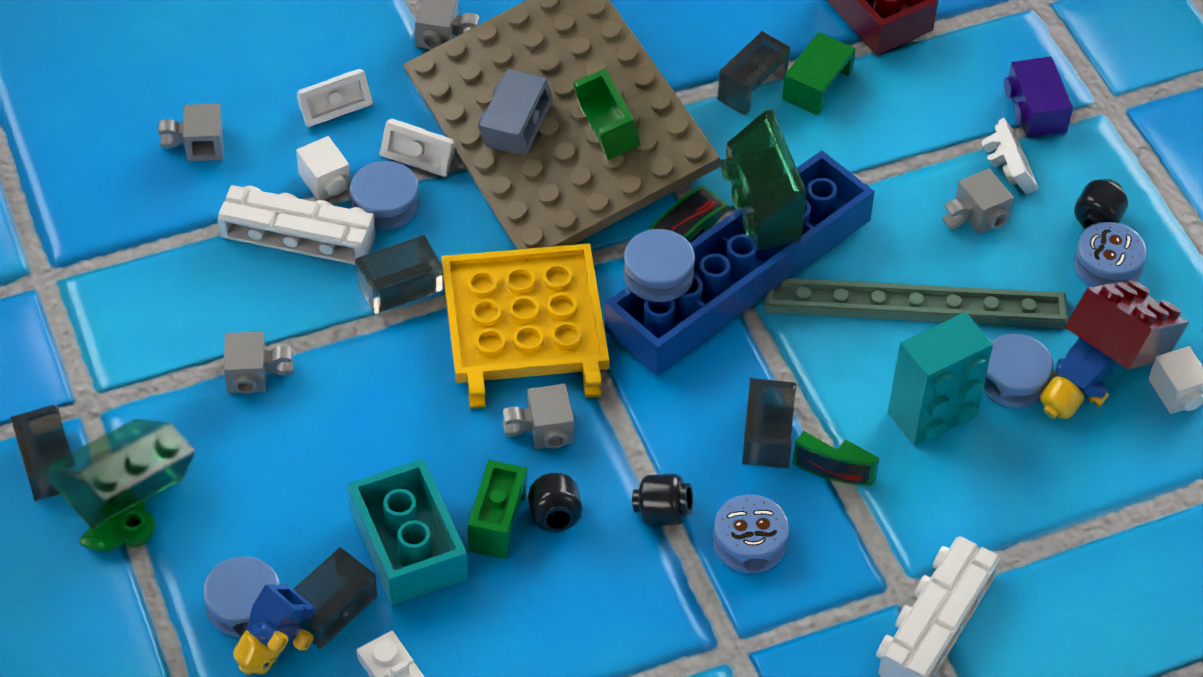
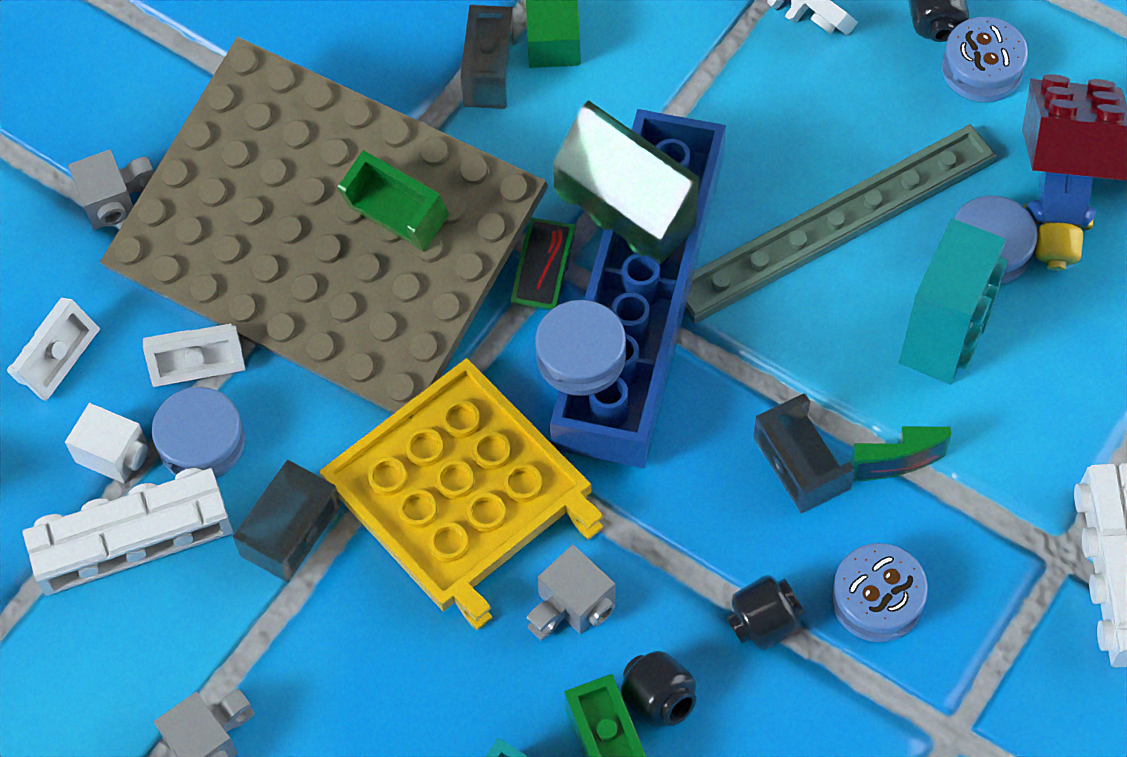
camera: 30 degrees left, 10 degrees up
sand blue brick [478,69,553,156] -> none
light grey brick [942,168,1014,234] -> none

